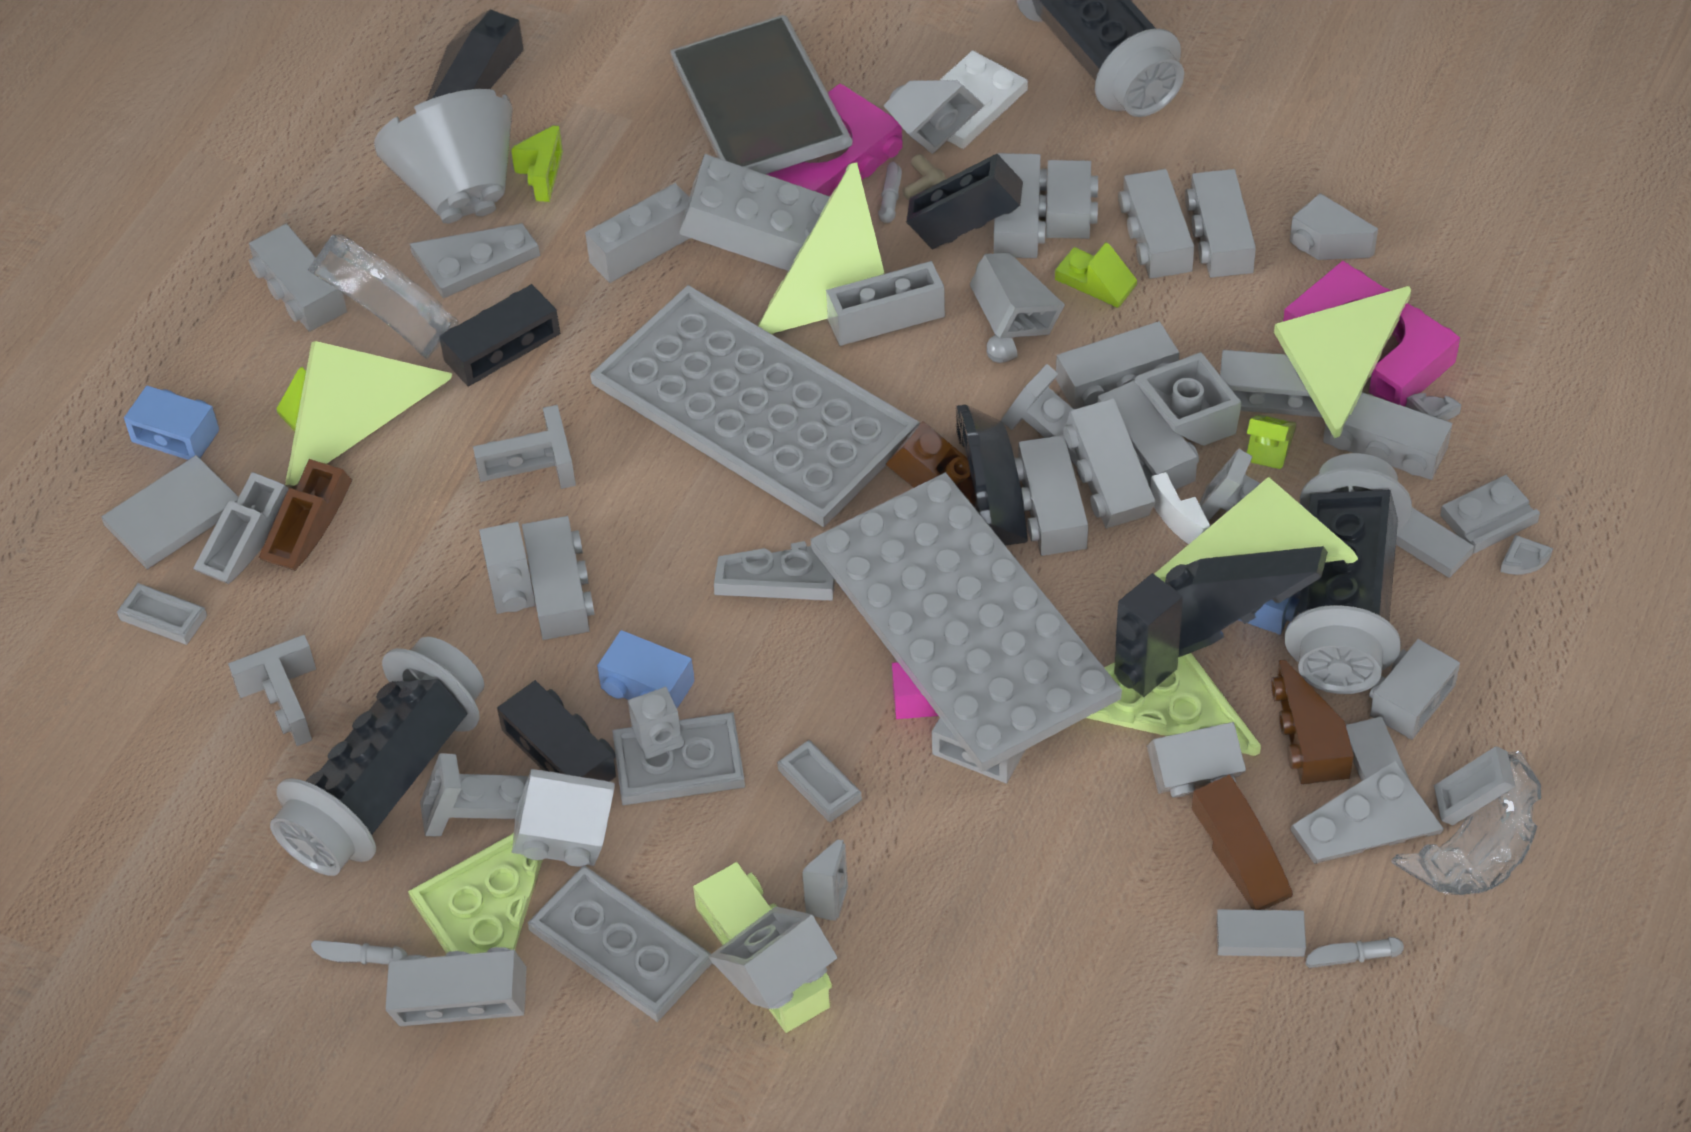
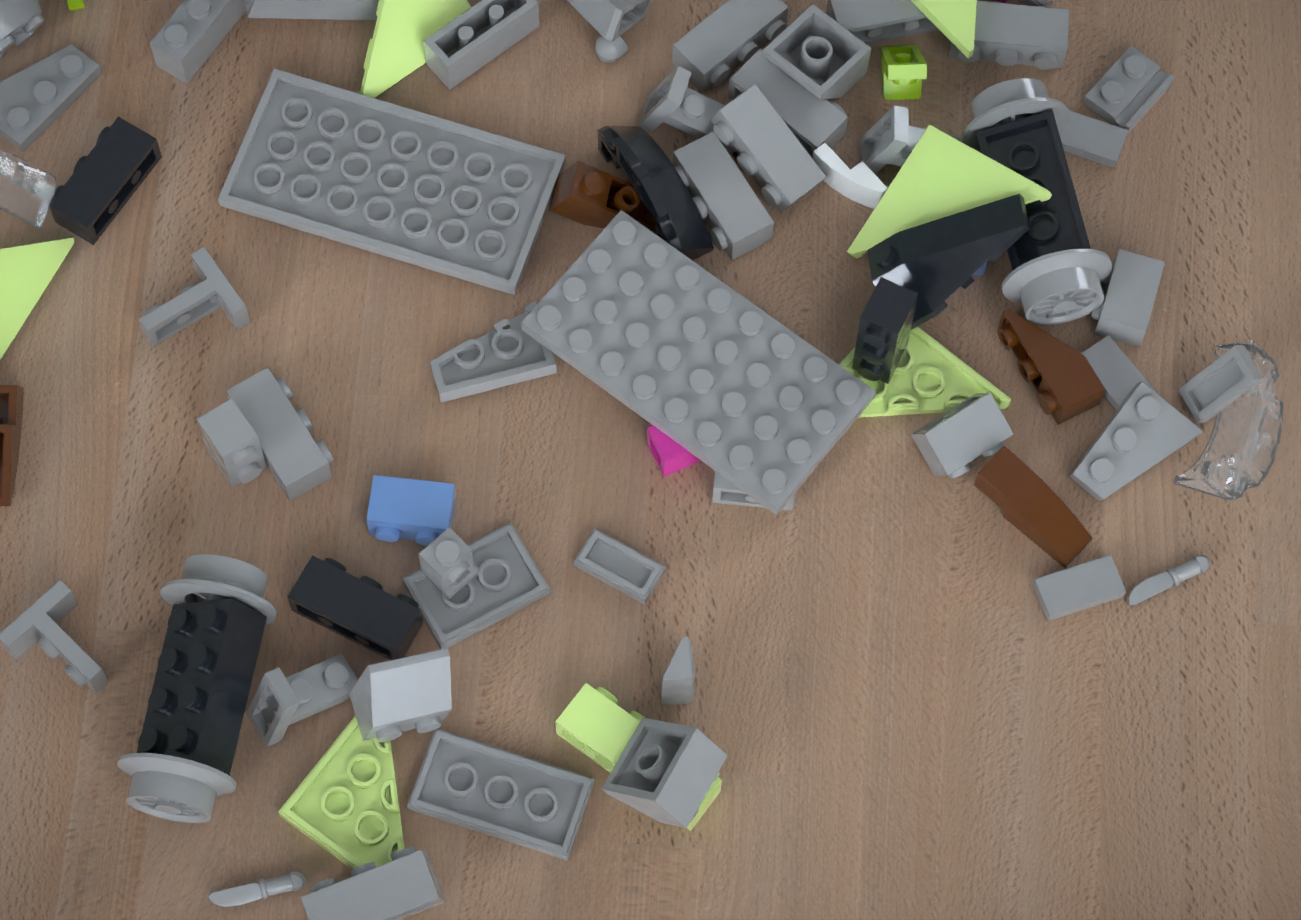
camera: 25 degrees left, 15 degrees up
light grey tile [1500,535,1553,575] -> none

